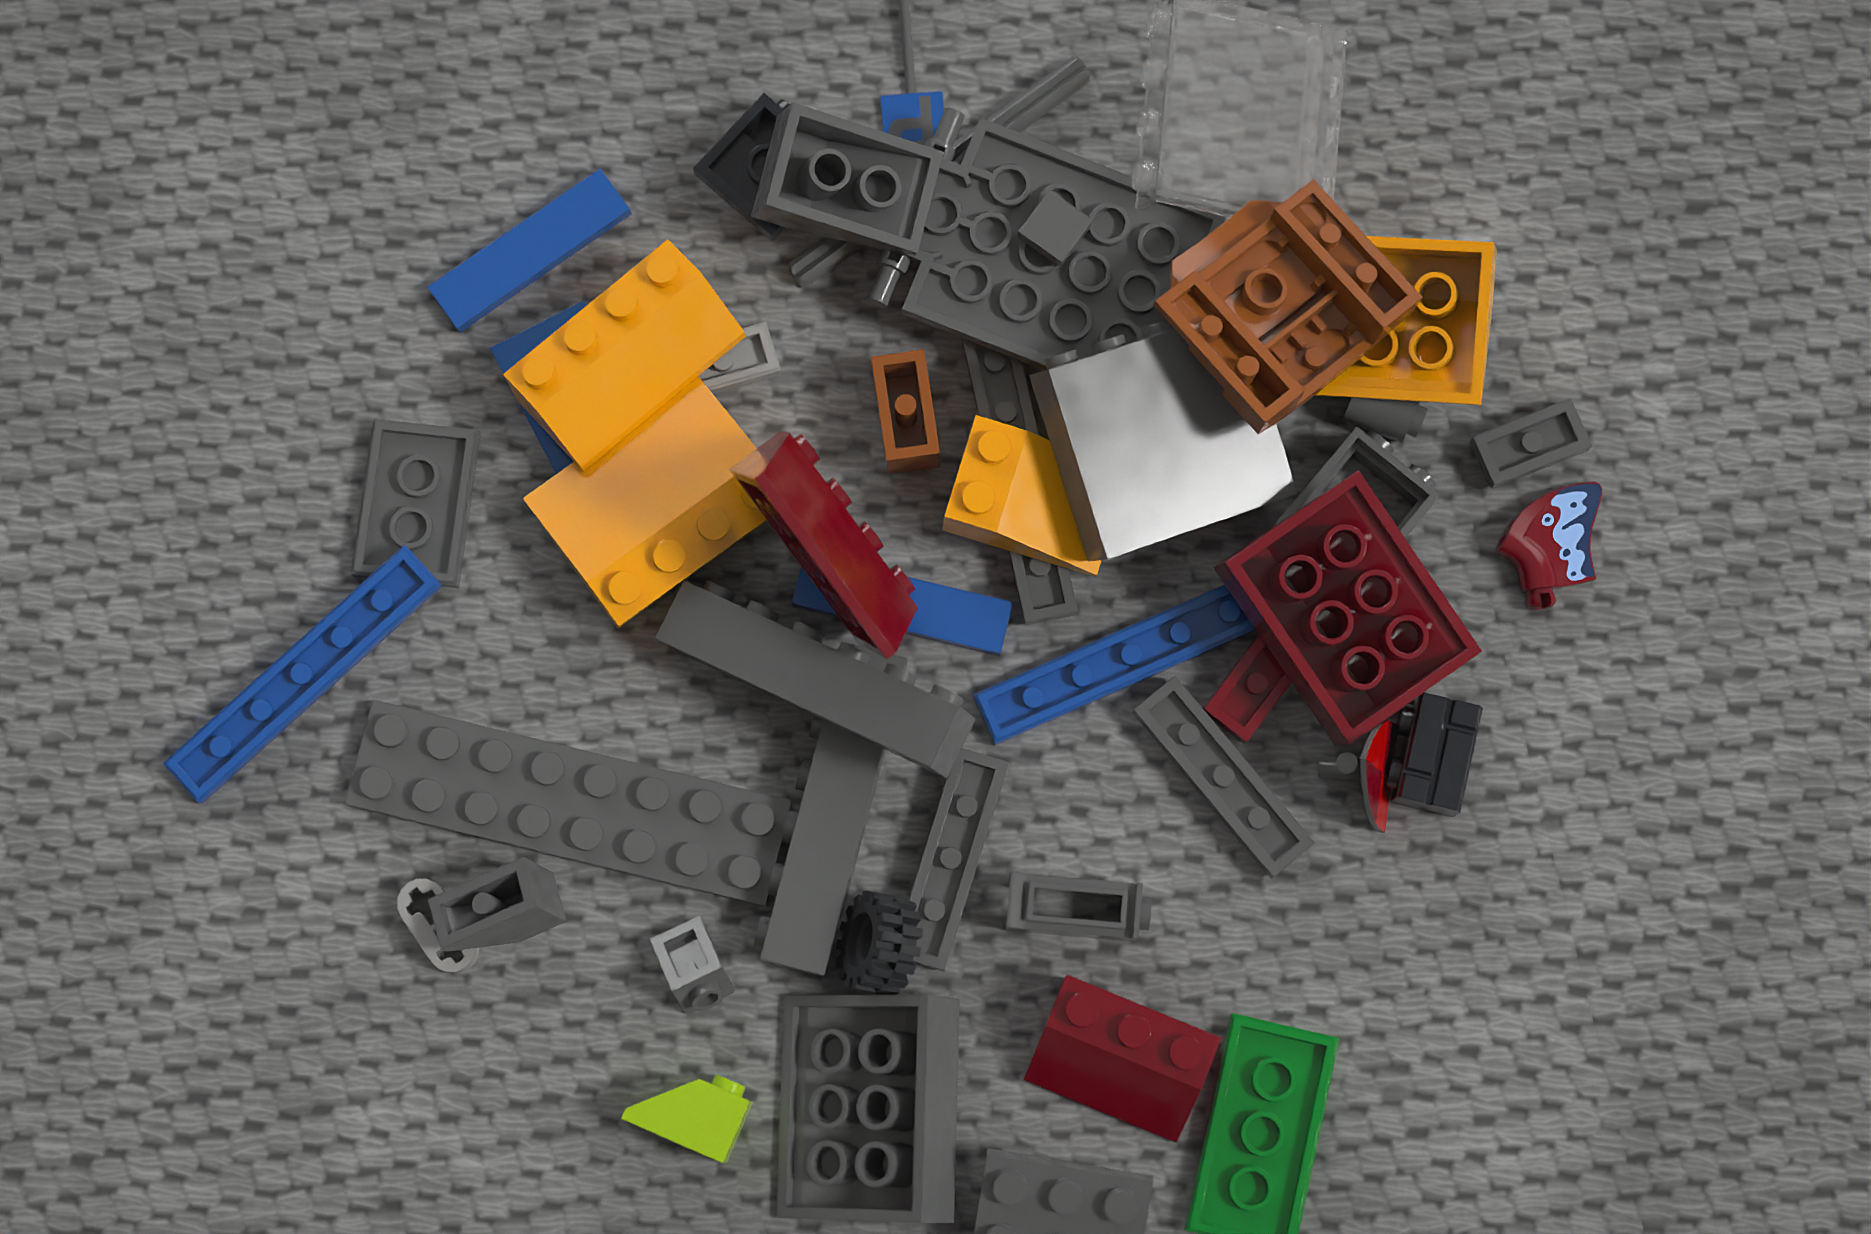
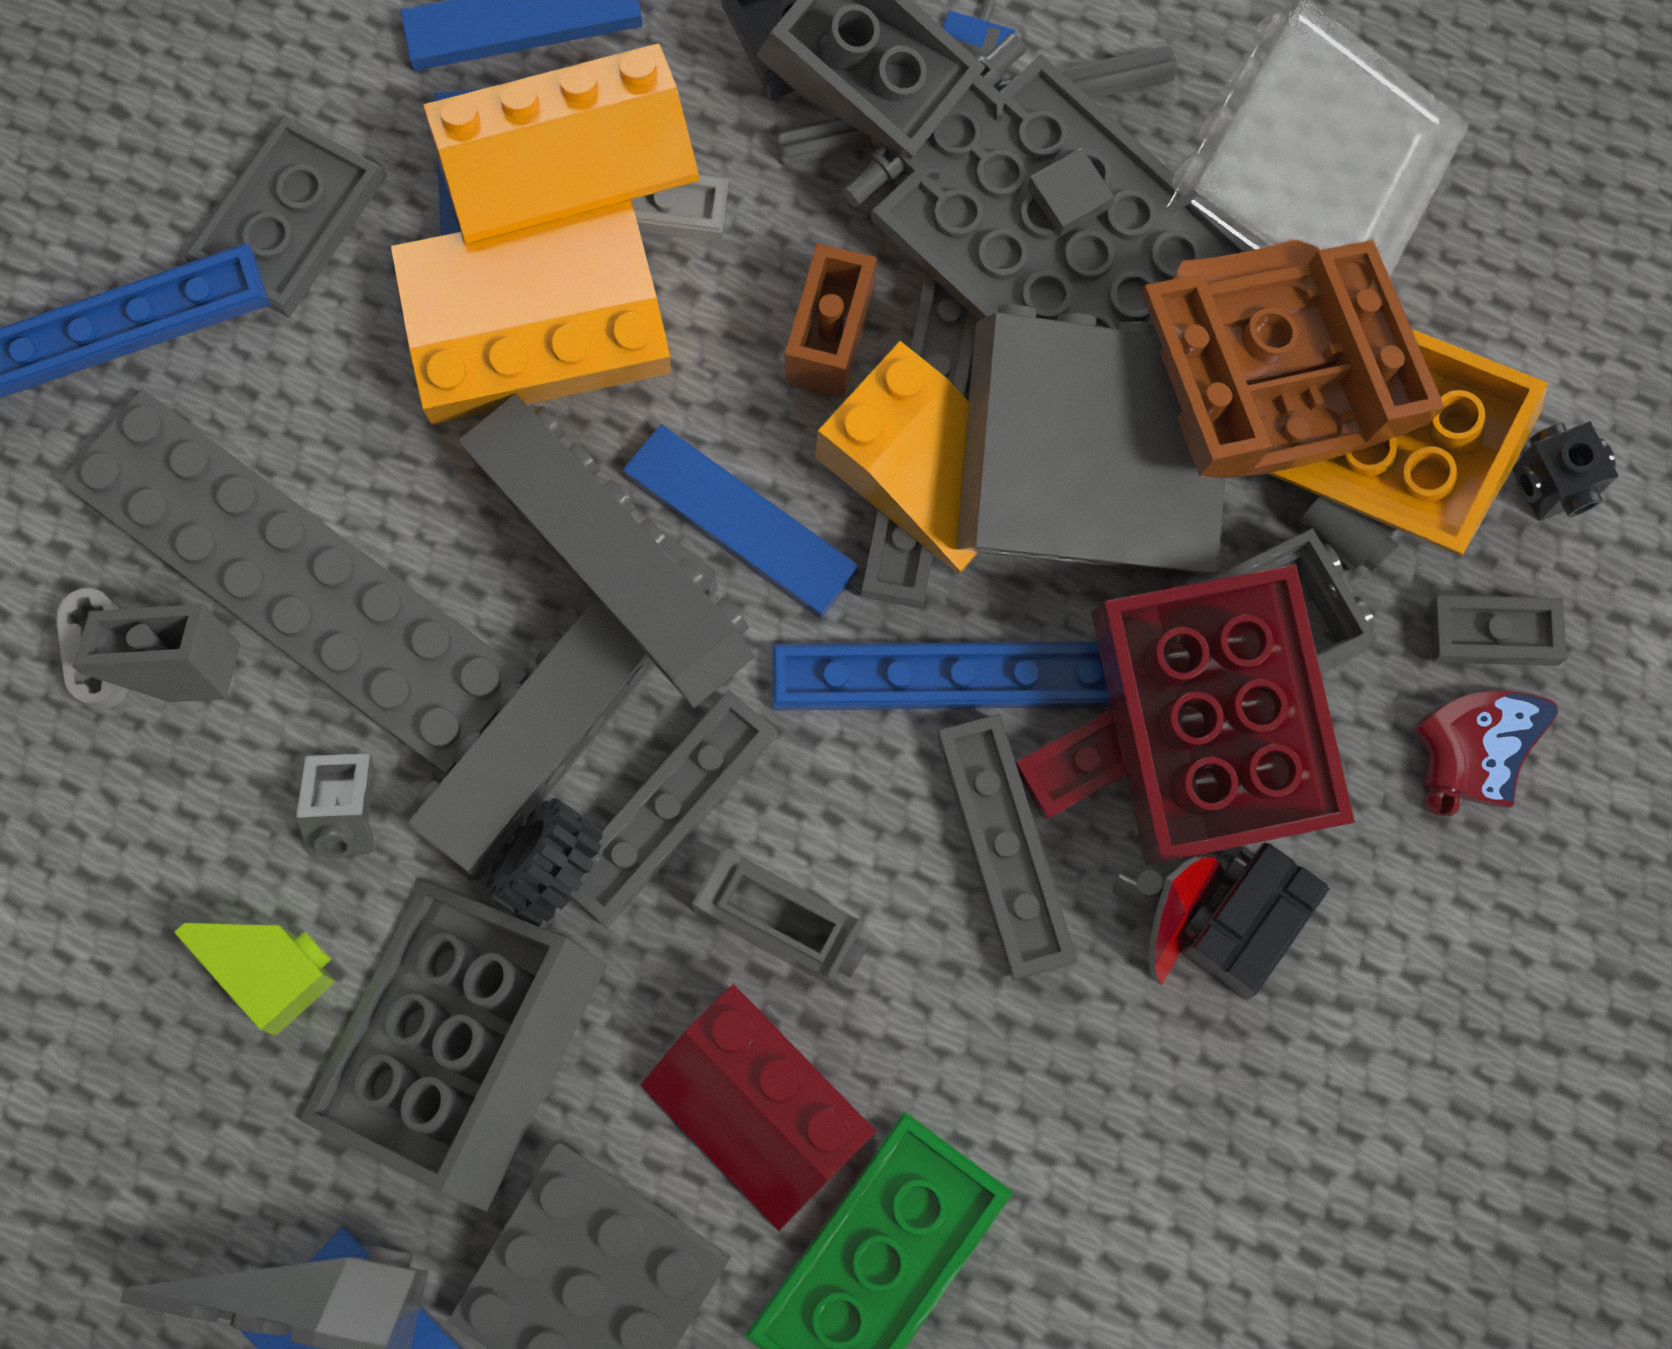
camera: 20 degrees right, 5 degrees down
dark red slope [729,430,918,659] -> none
none -> black brick [1512,421,1619,521]

